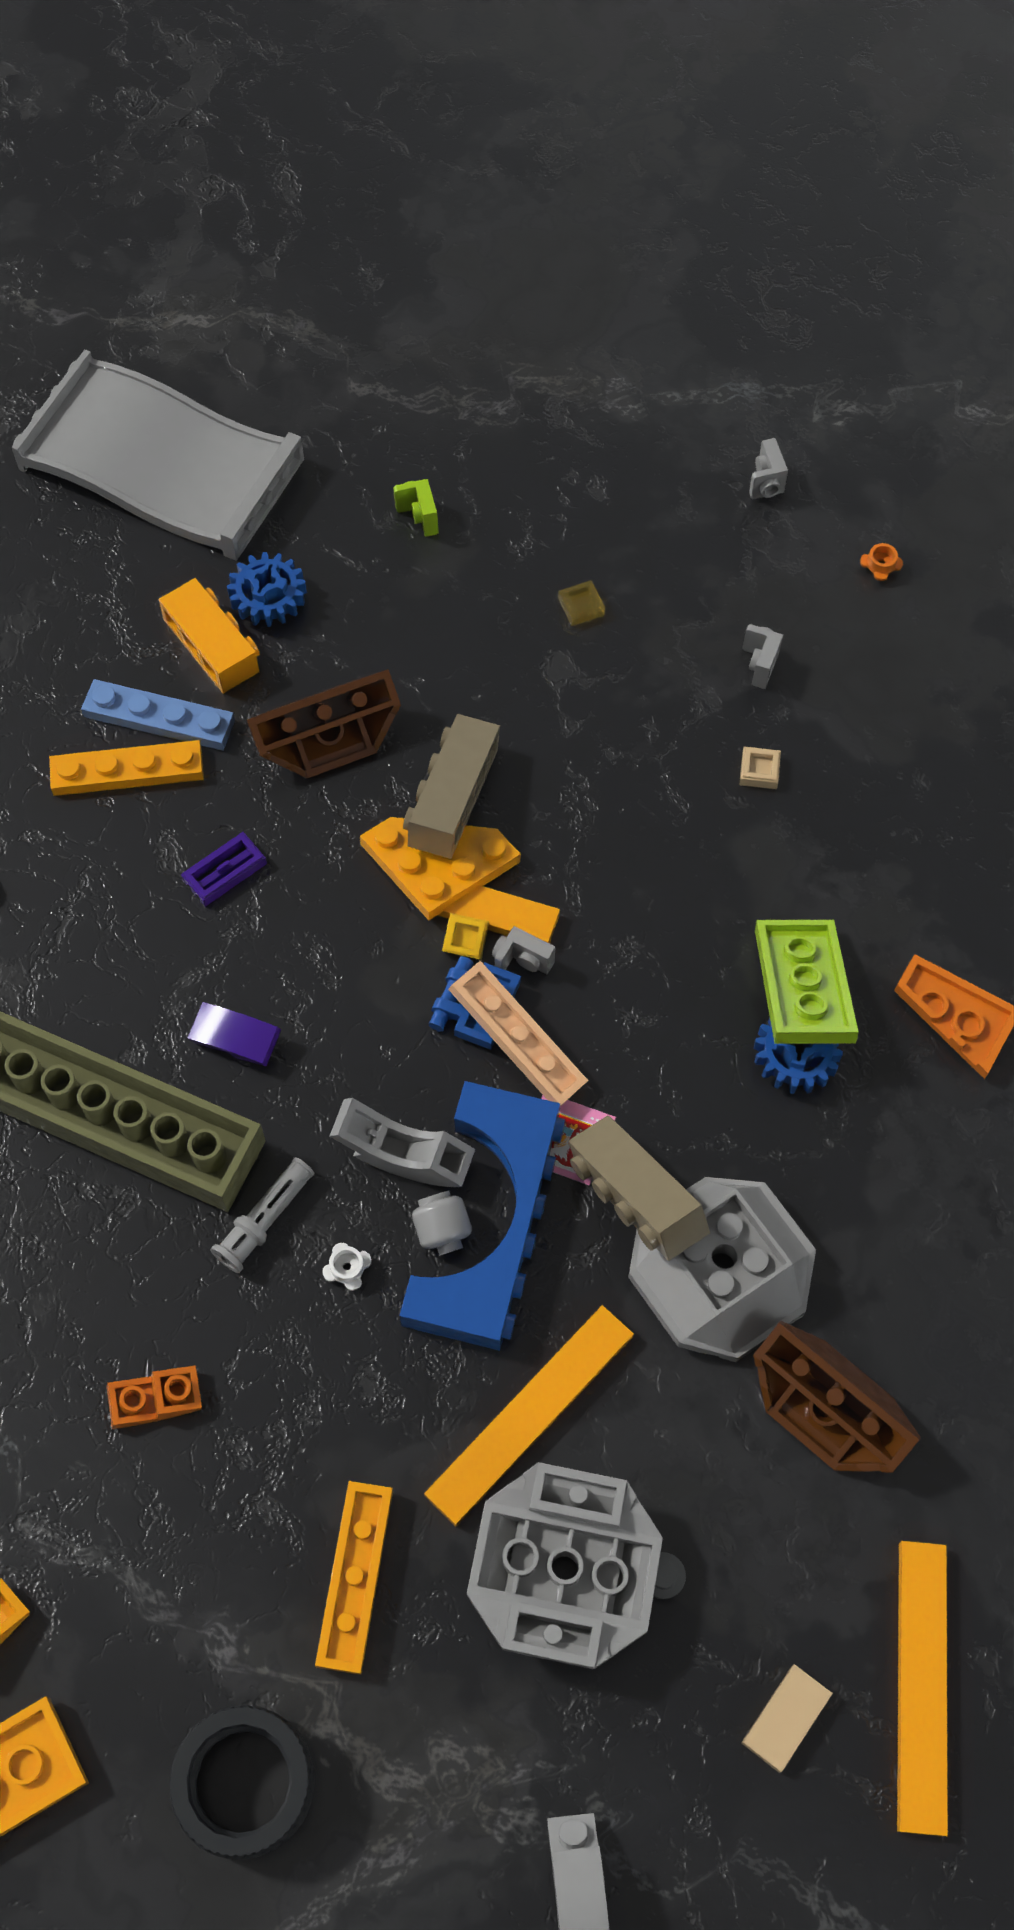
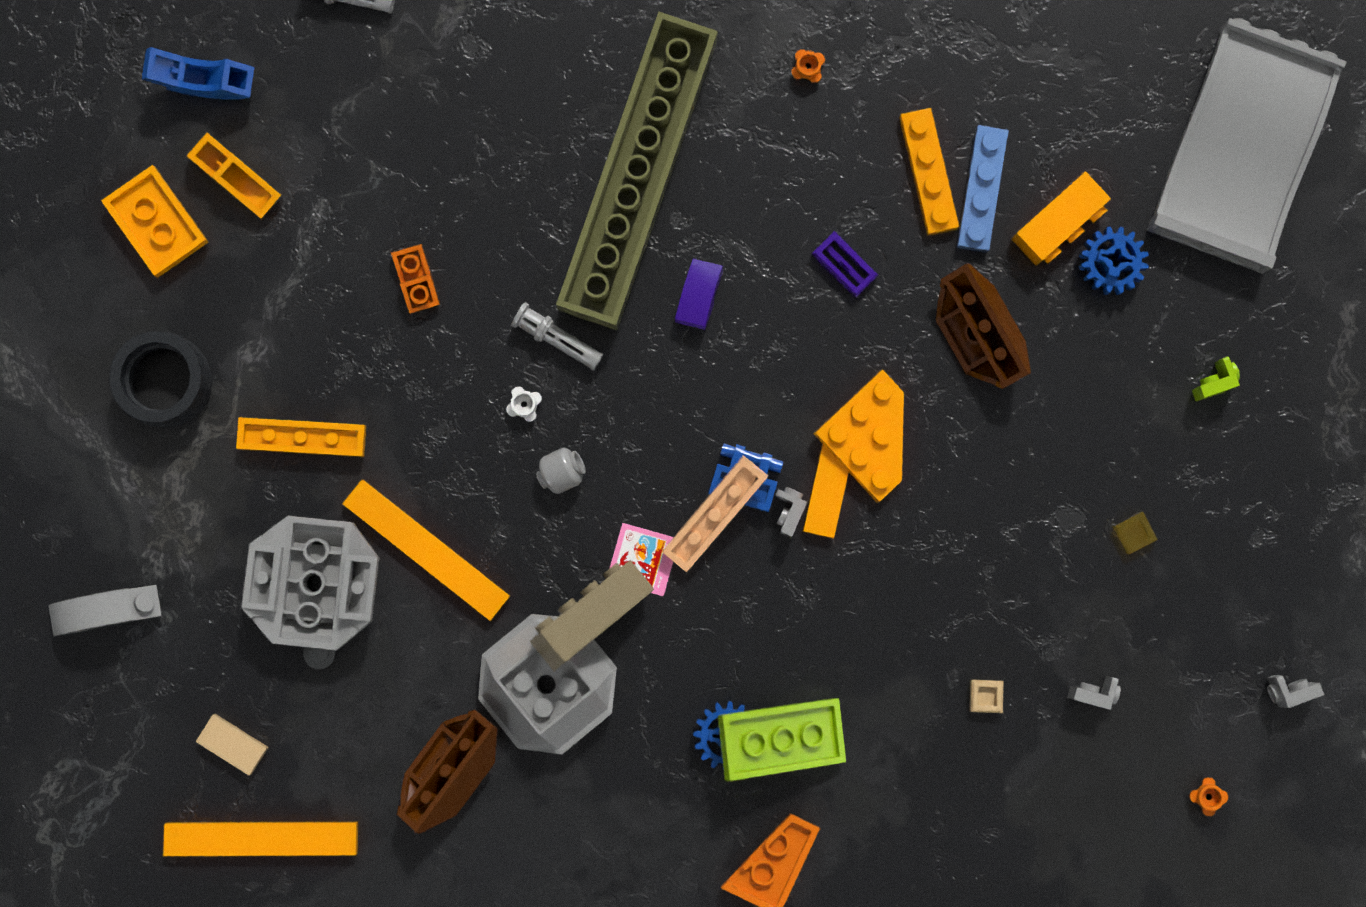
camera: 80 degrees right, 20 degrees up
light grey arch [329,1098,475,1187] -> none
blue arch [399,1081,566,1351] -> none
dark tan brick [403,714,500,859] -> none
yellow tile [442,913,489,959] -> none

